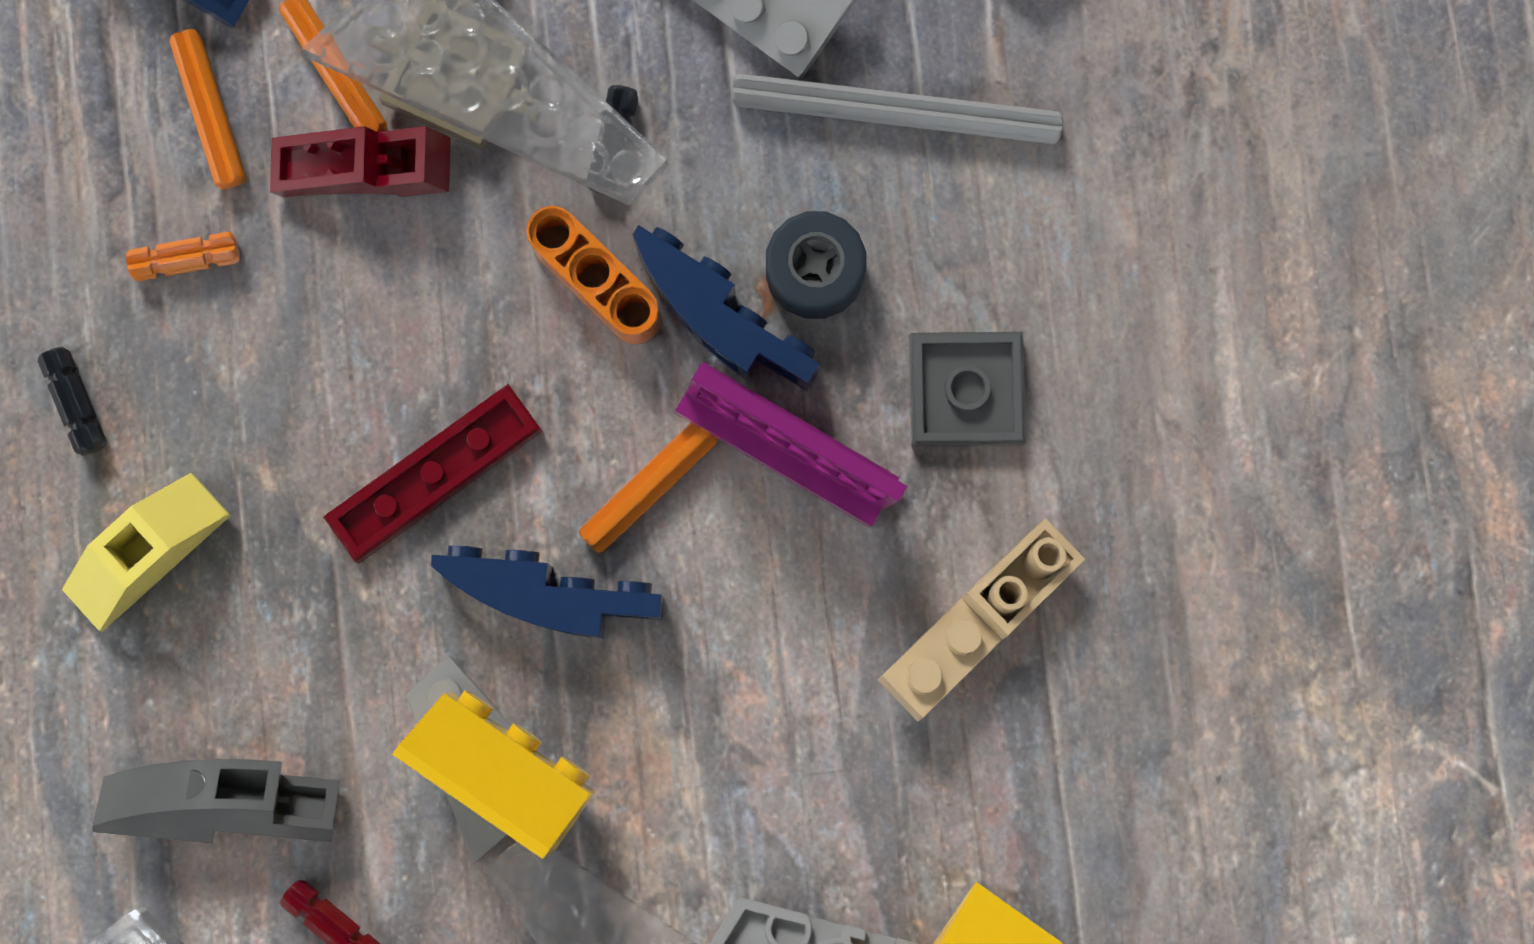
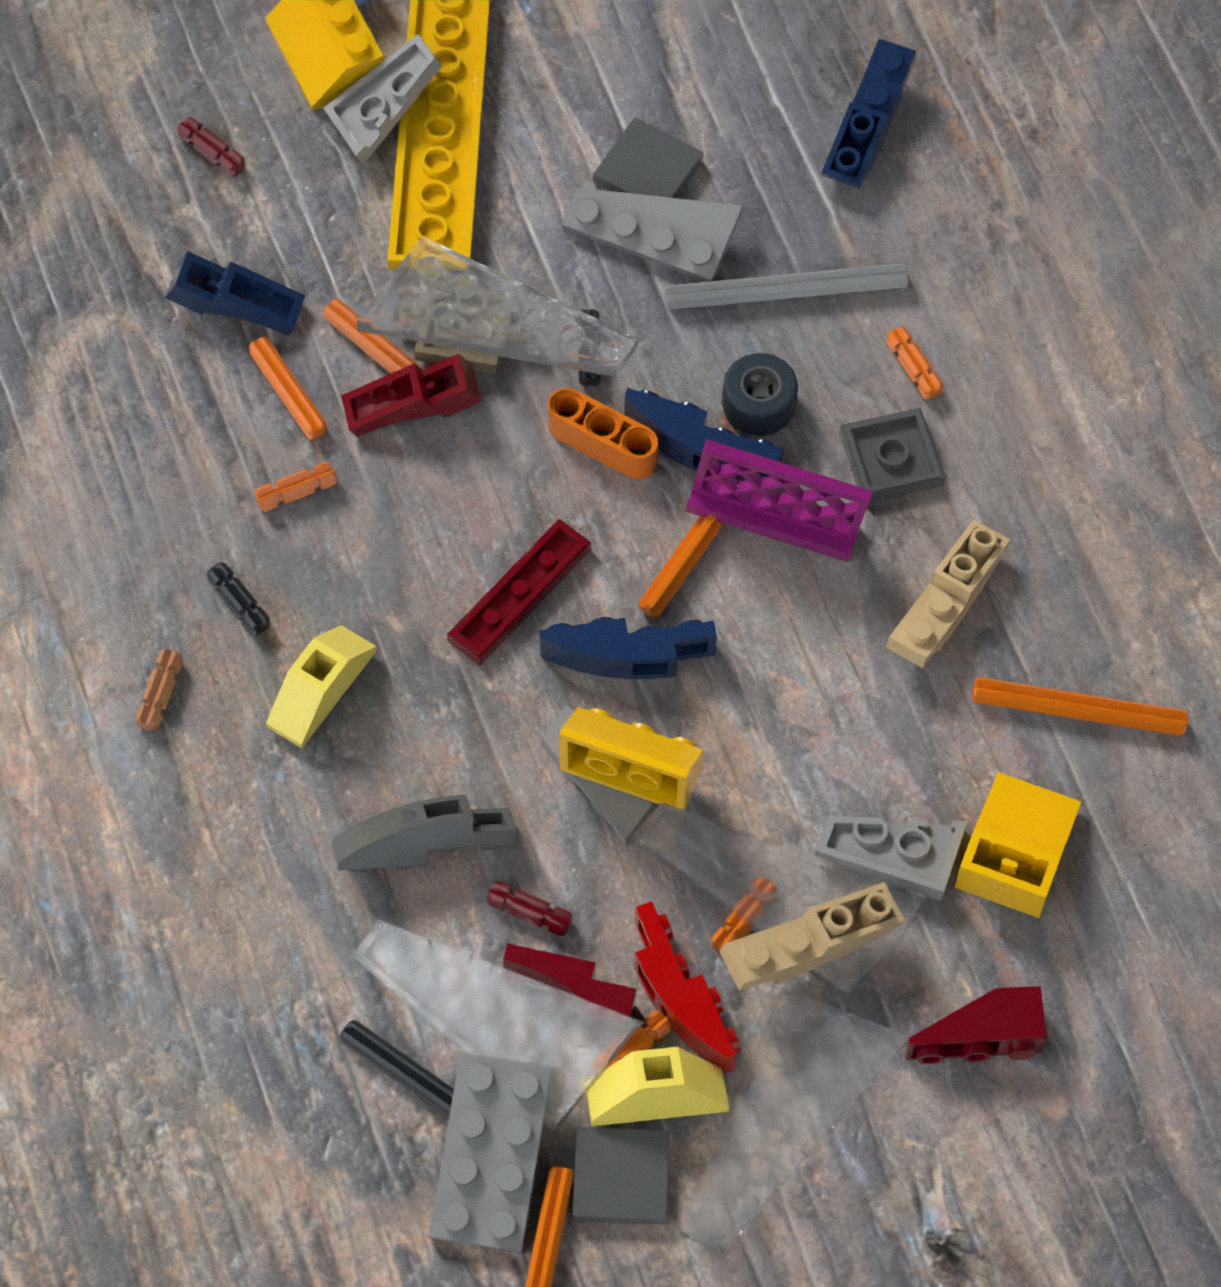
camera: 15 degrees left, 20 degrees down
none -> orange axle [886,326,944,400]
none -> orange axle [972,677,1189,736]

